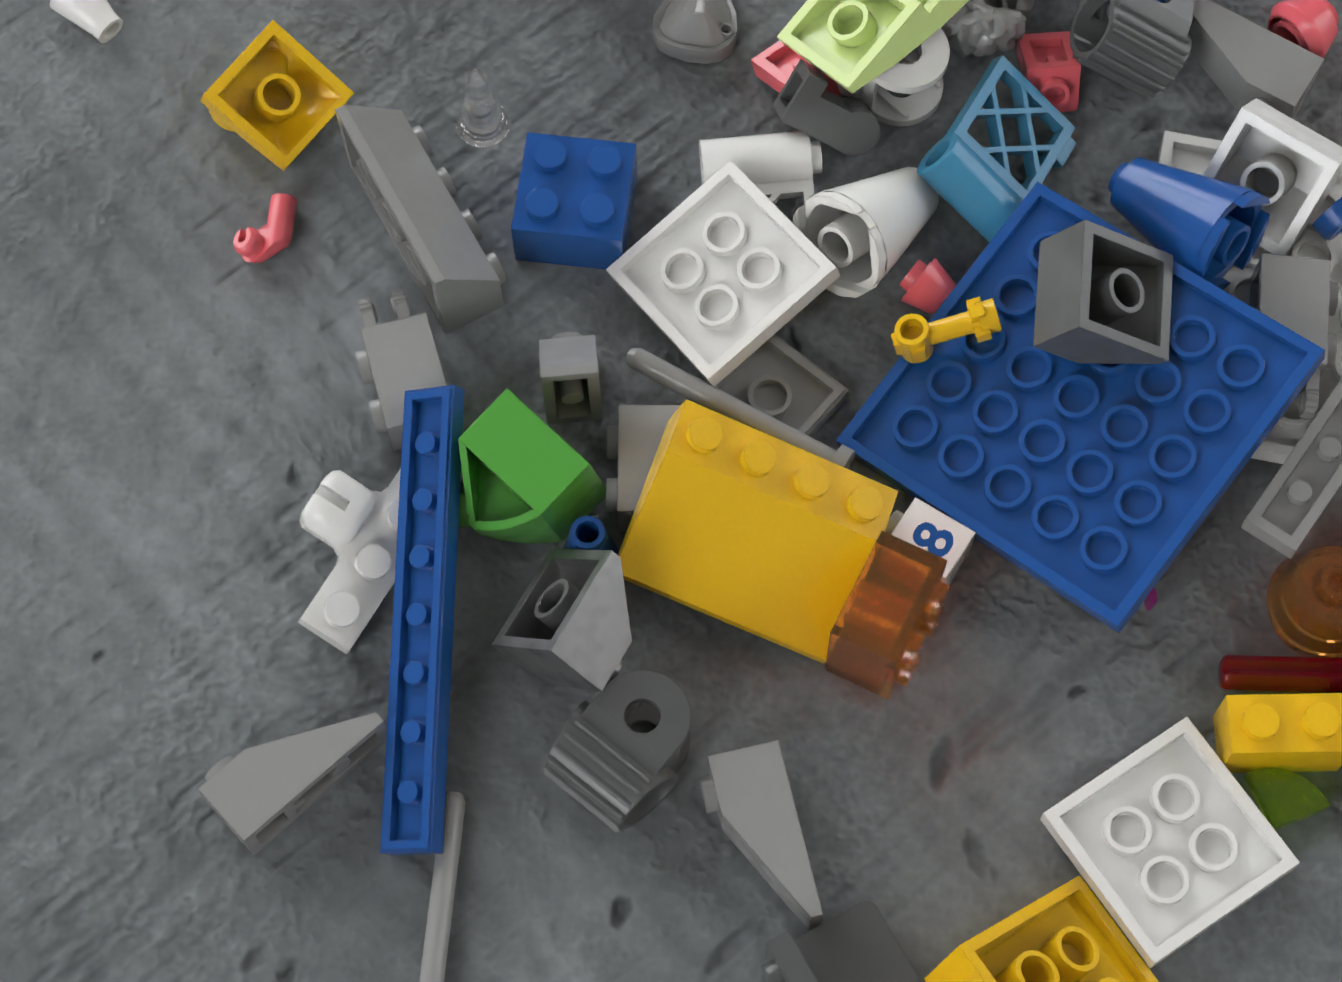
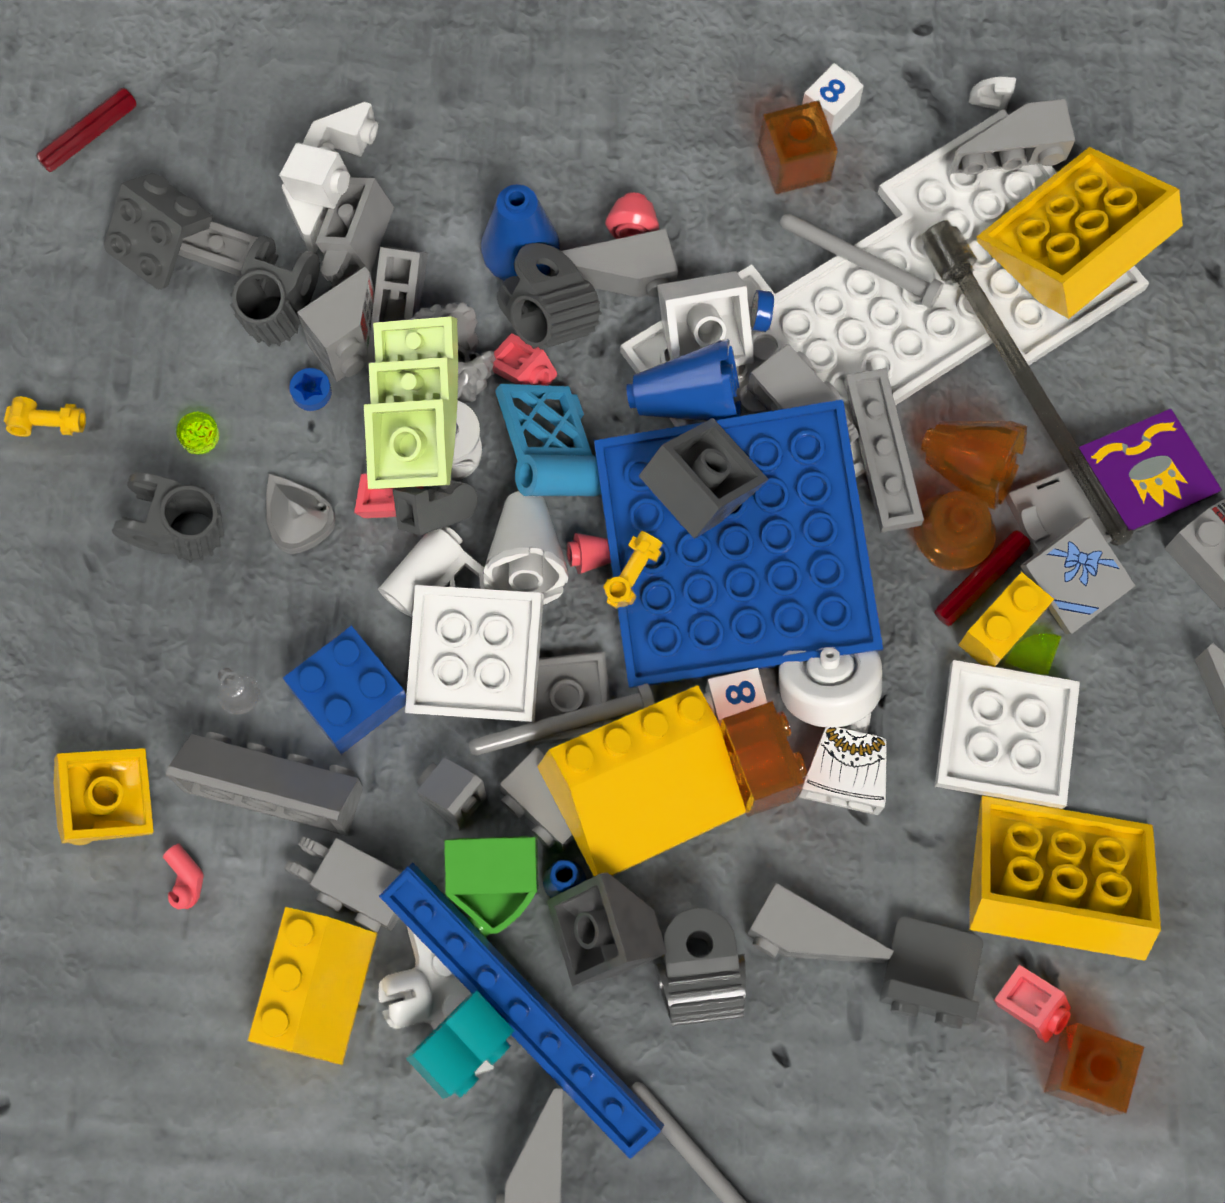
camera: 50 degrees left, 5 degrees up
none -> yellow slope [247,907,378,1065]
none -> teal brick [406,991,515,1099]
none -> white wheel [779,647,882,727]
none -> white torso [798,713,886,815]

